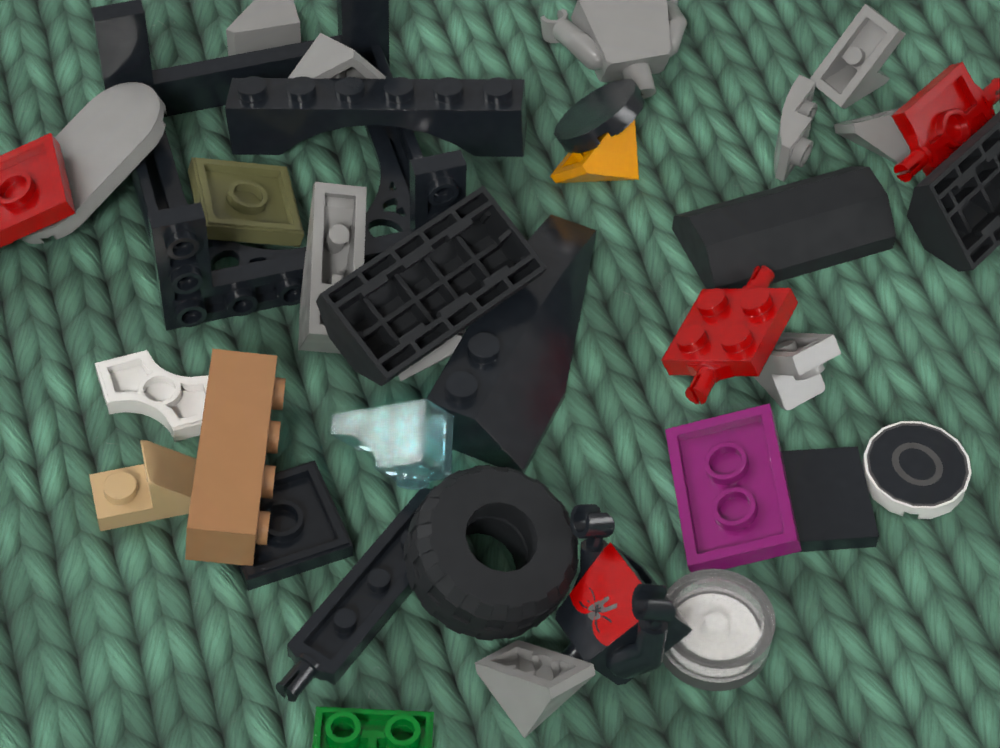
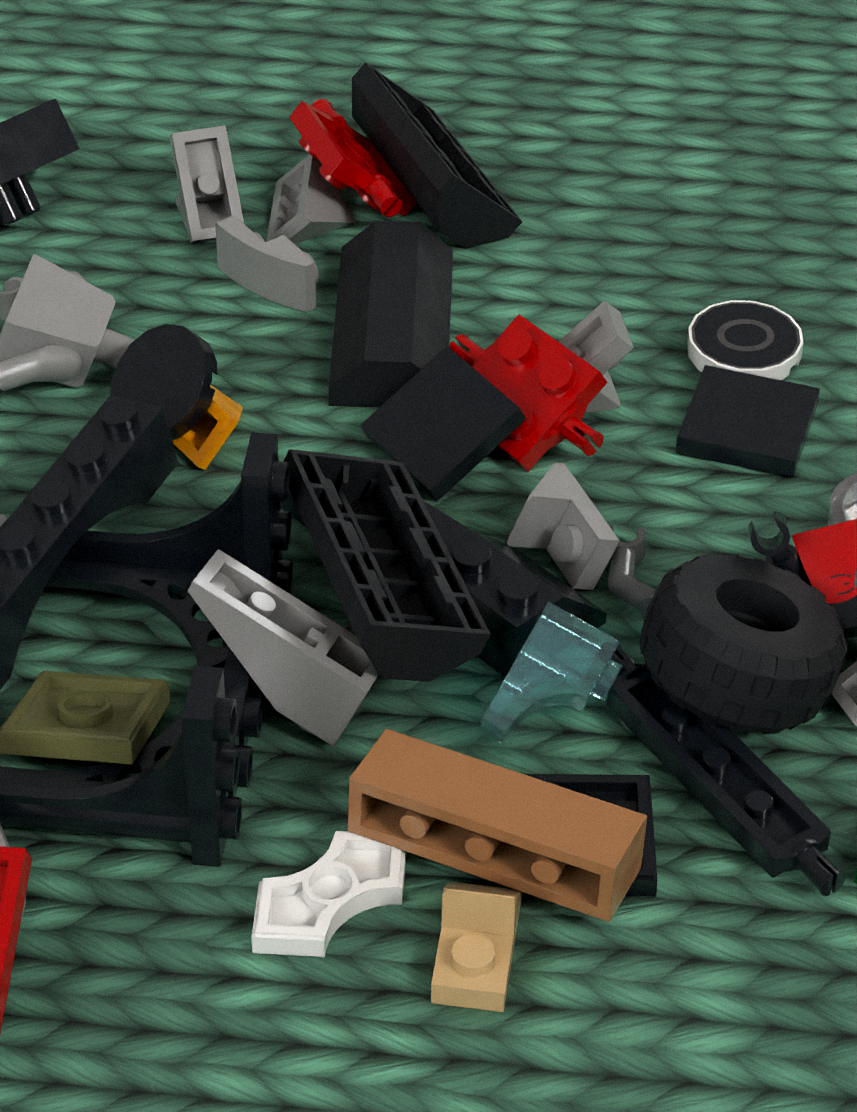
camera: 65 degrees left, 10 degrees down
magenta plate [665,403,802,577] -> none
none -> black tile [360,346,526,502]
none -> light grey slope [506,462,620,590]
none -> dark grey arm [608,524,656,620]

